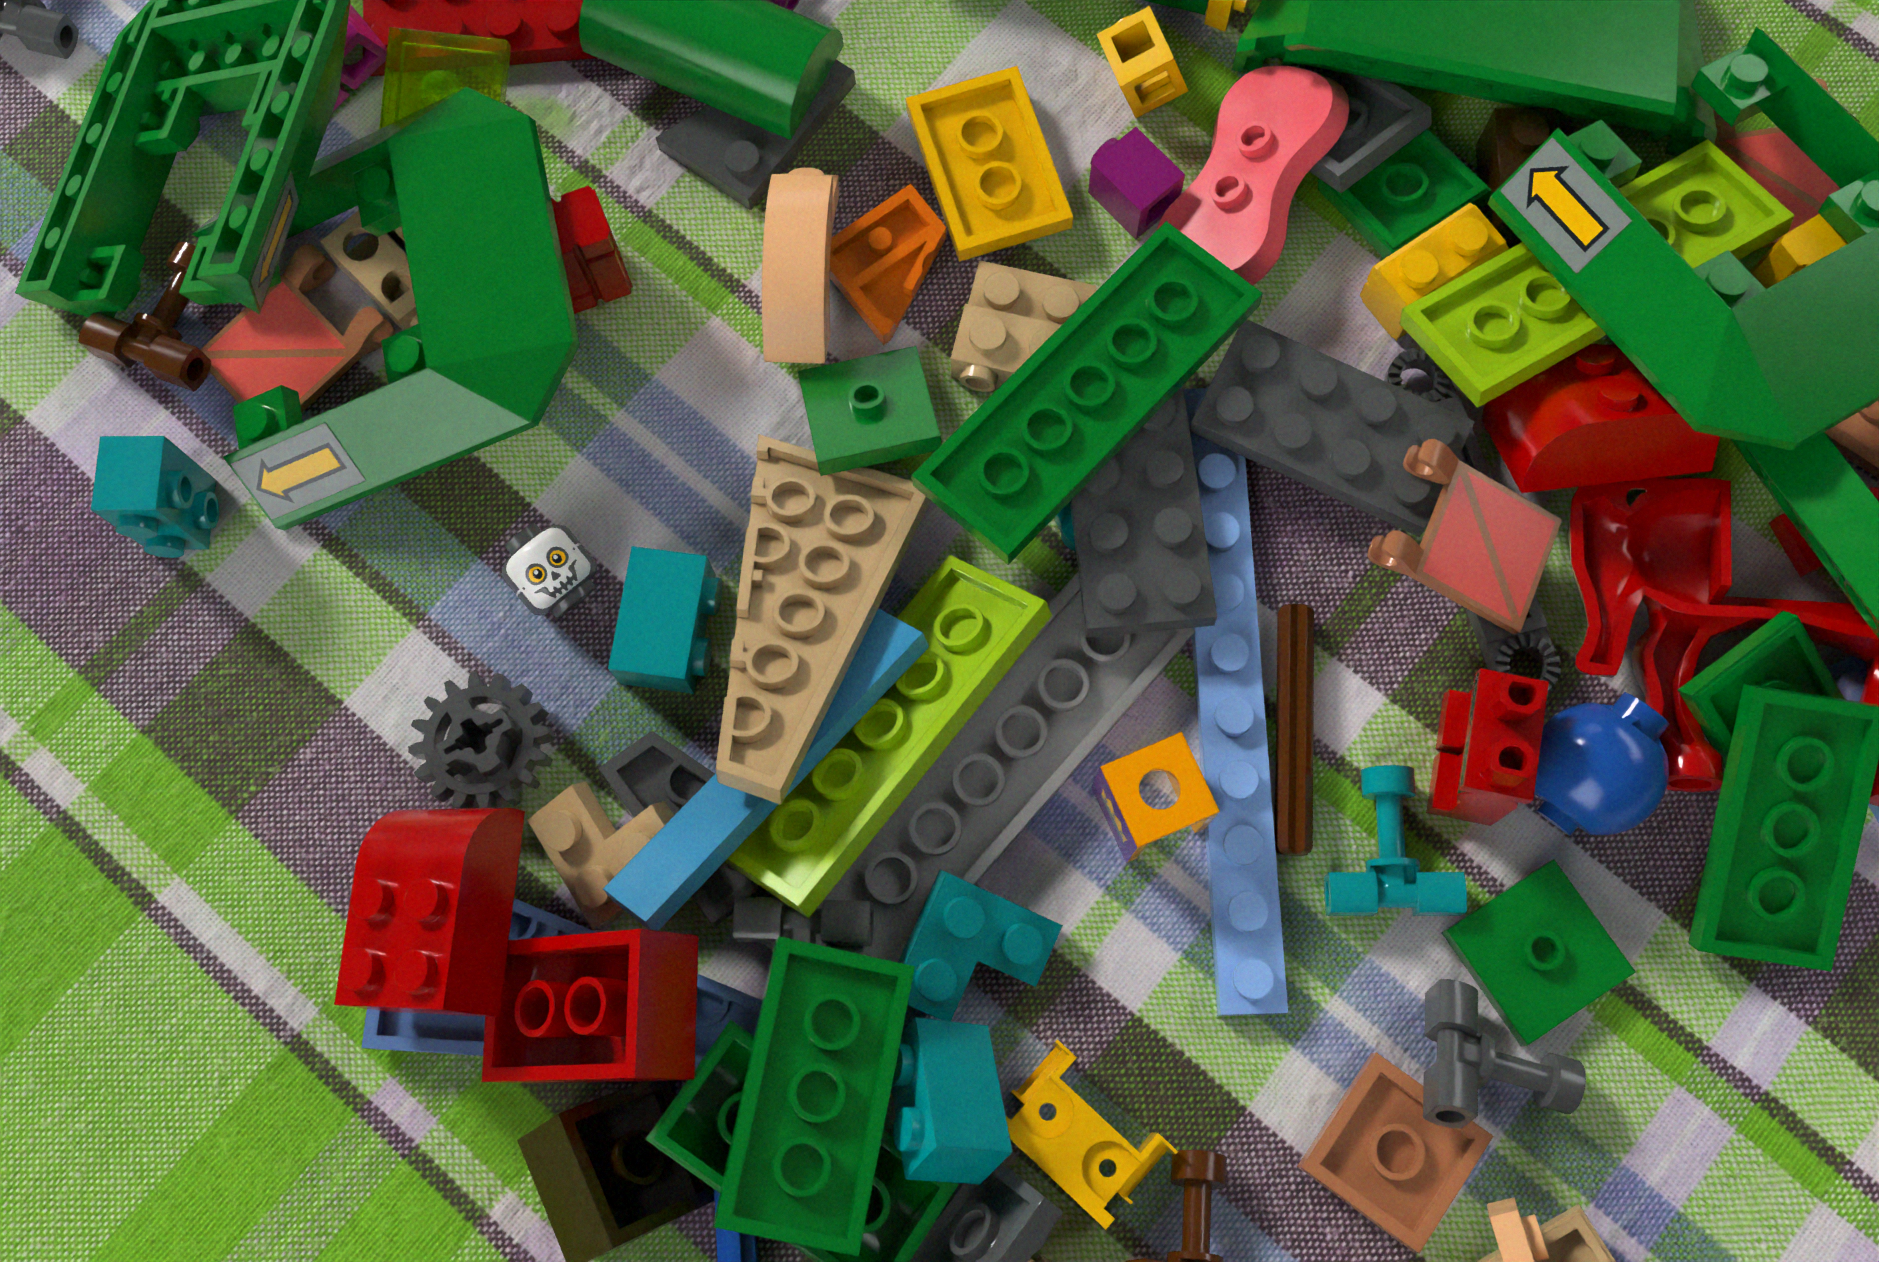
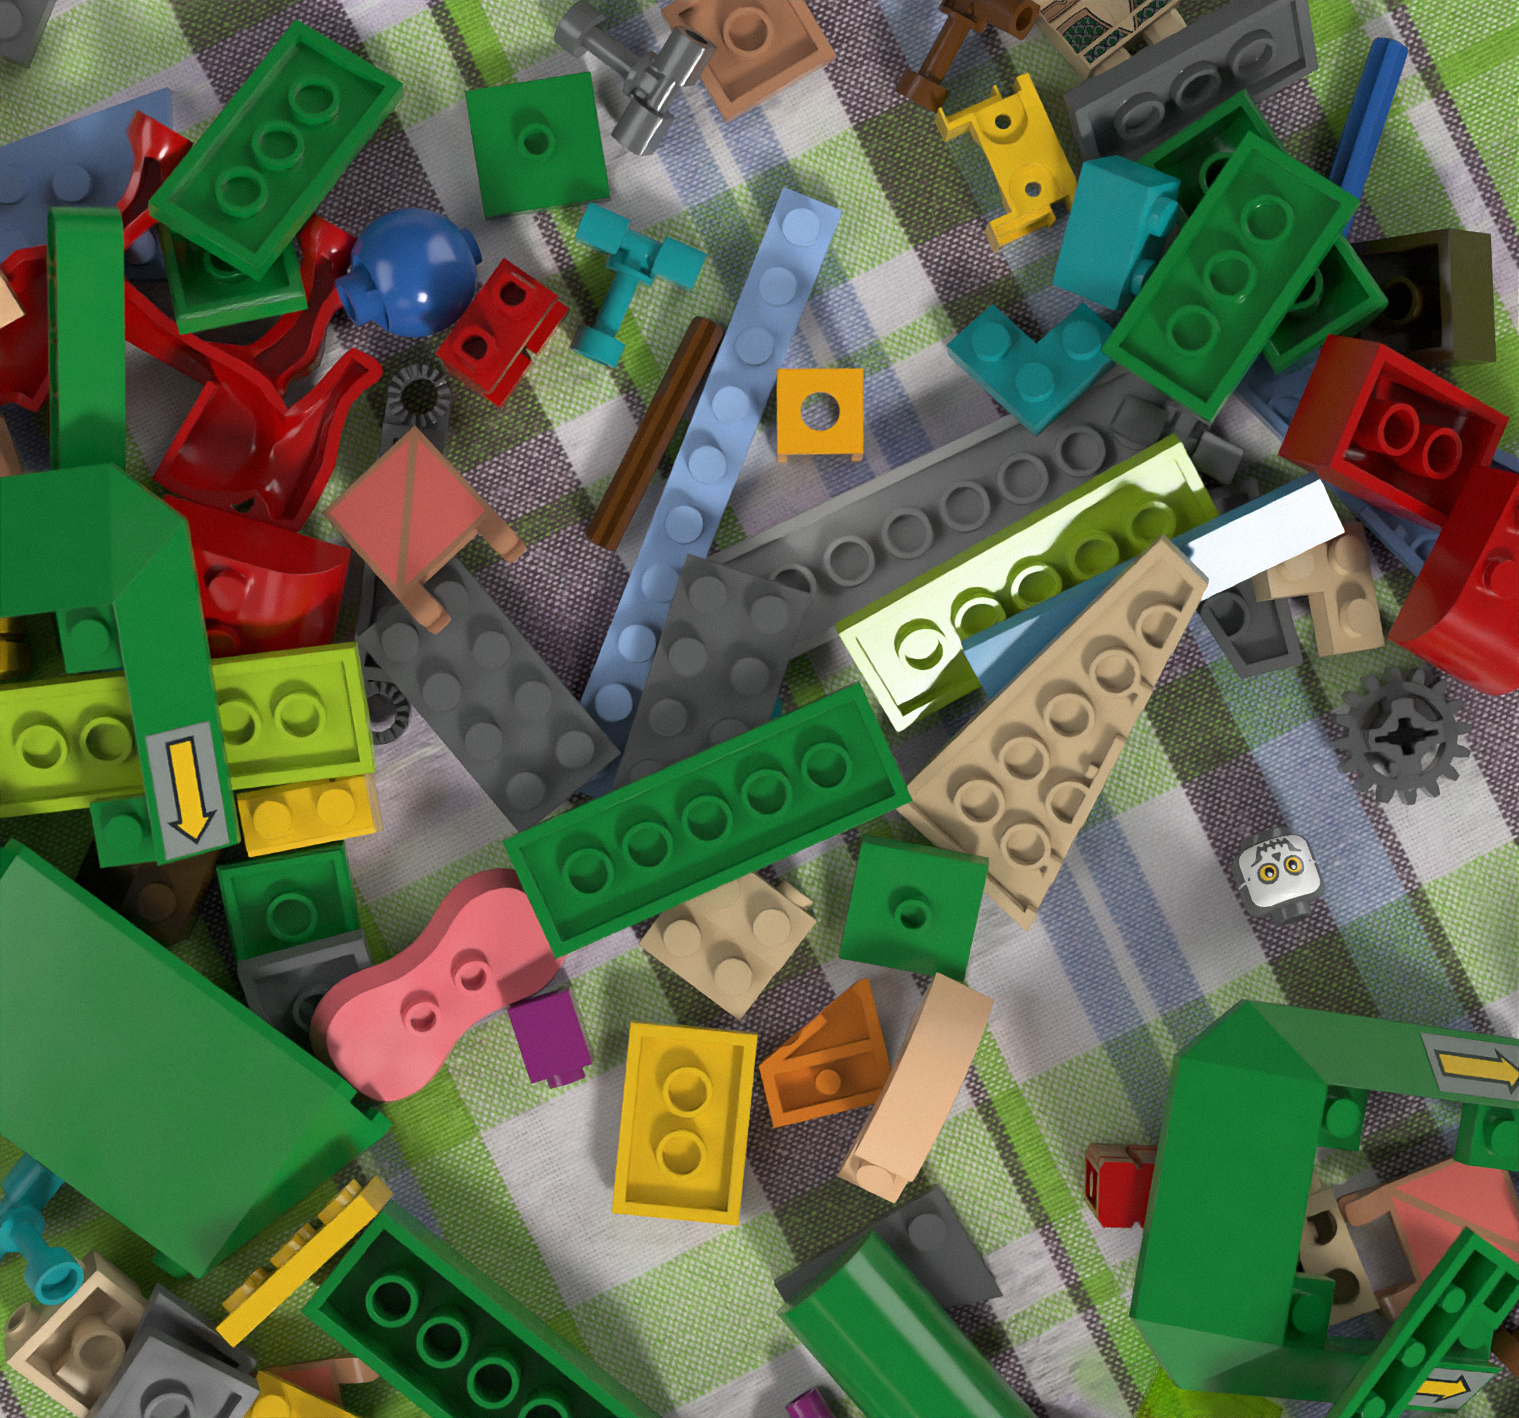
camera: 160 degrees left, 15 degrees up
teal brick [608,546,723,694] -> none
yellow brick [1096,6,1189,118] -> none

